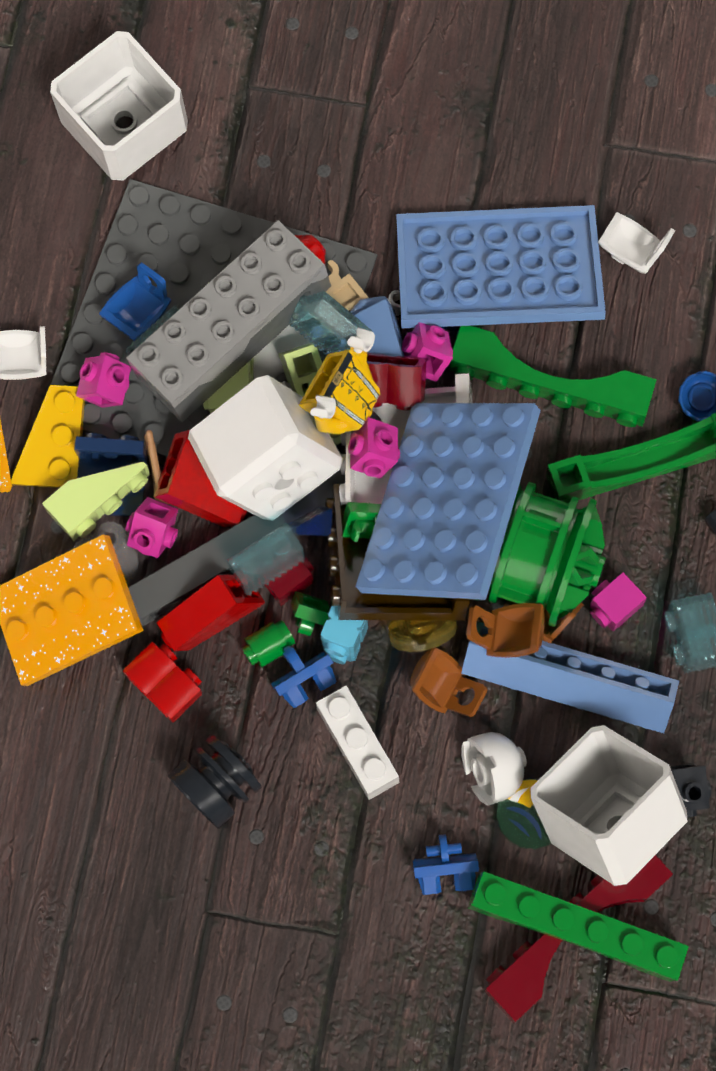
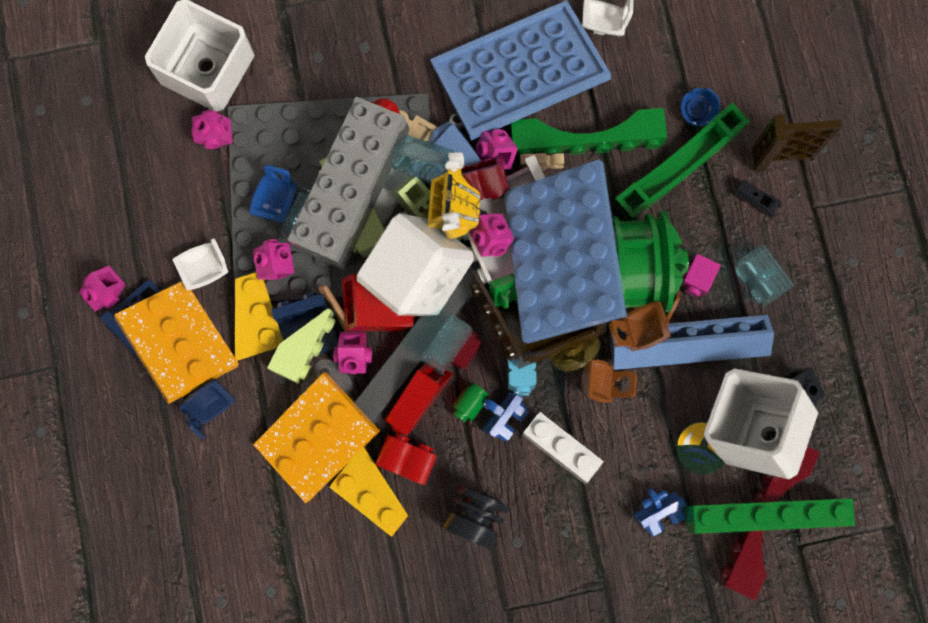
camera: 25 degrees left, 5 degrees up
clear blue slope [287,505,332,536] -> none
green tile [291,591,330,636] -> none
white cylinder [461,732,527,805] -> none
none -> dark pink brick [191,110,233,149]
none -> yellow wing [330,448,408,537]
none -> tan plate [520,153,564,170]

